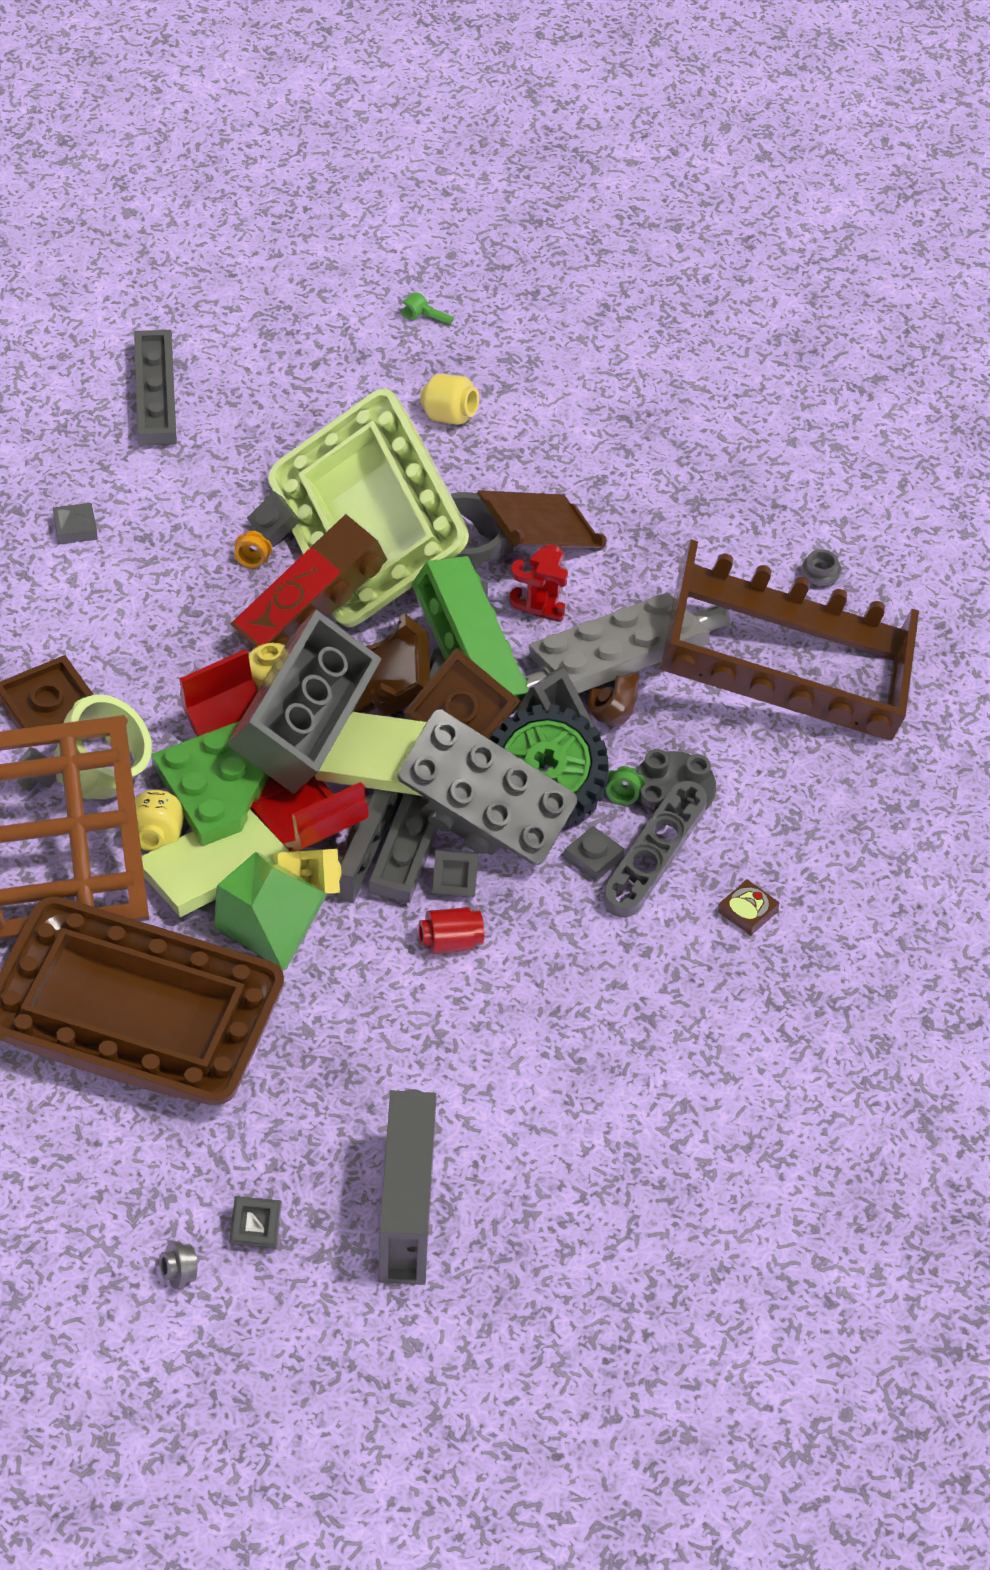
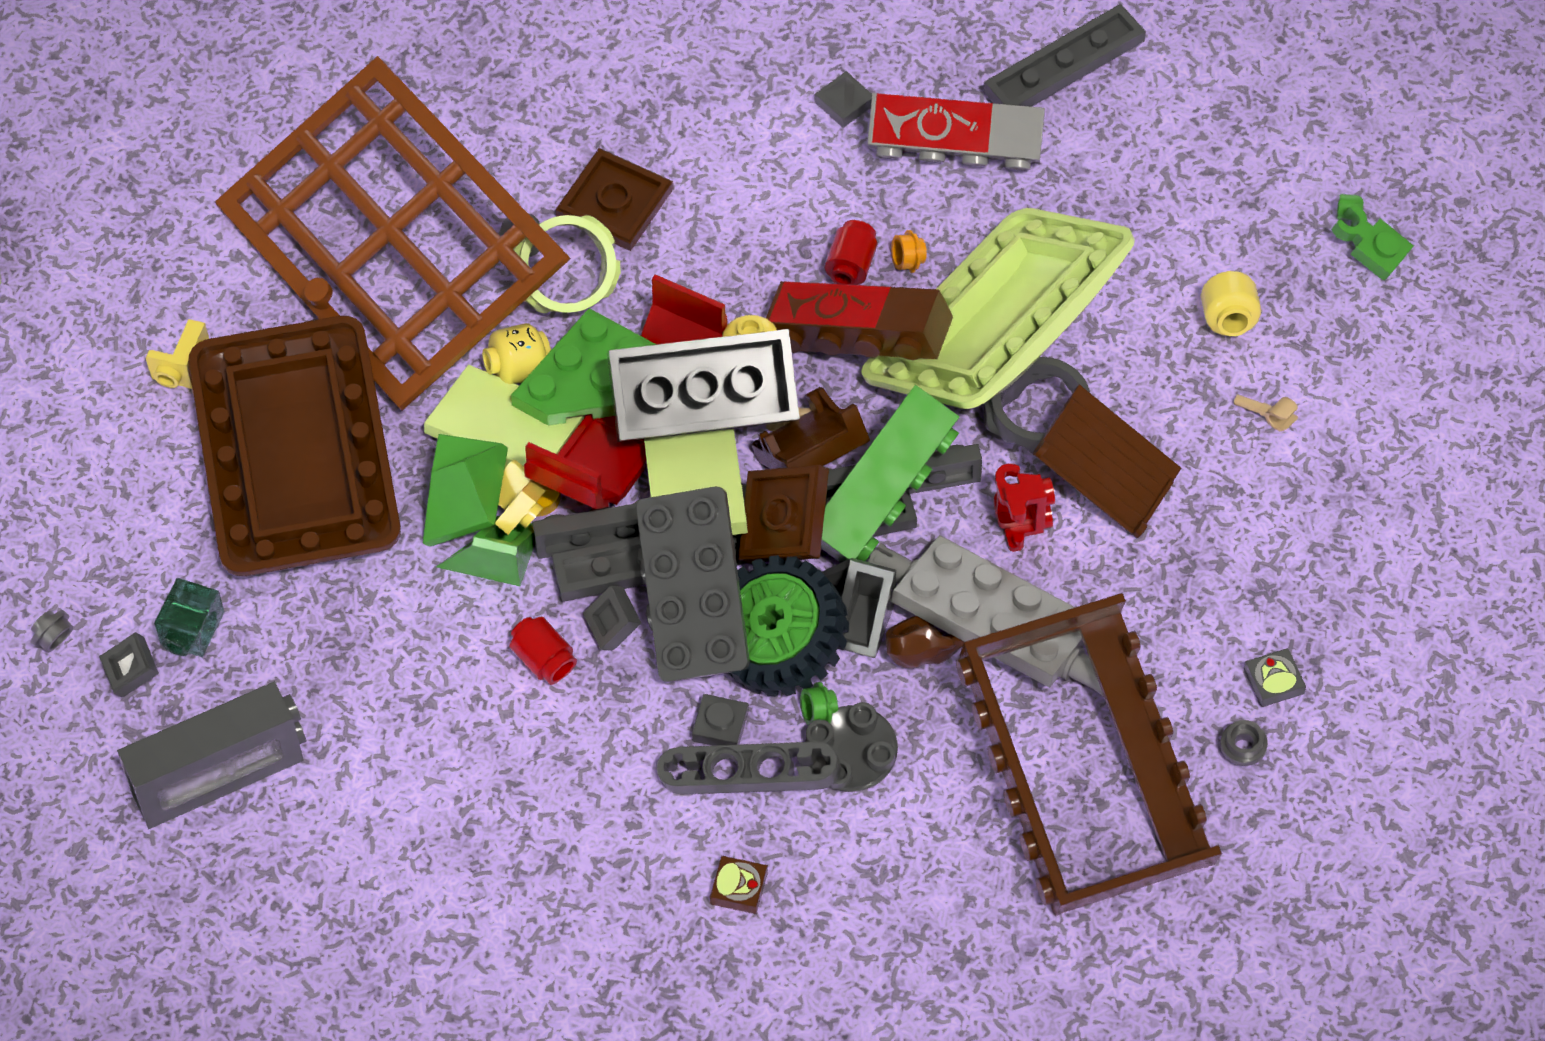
camera: 65 degrees right, 10 degrees up
dark grey plate [247,491,300,547] -> none
none -> clear green brick [154,578,225,658]
none -> bright green slope [436,516,535,586]
none -> red brick [824,220,878,285]
none -> brick [868,93,1045,170]
none -> tan hand [1234,394,1298,432]
none -> tile [1244,648,1306,707]
none -> bright green plate [1331,204,1414,281]

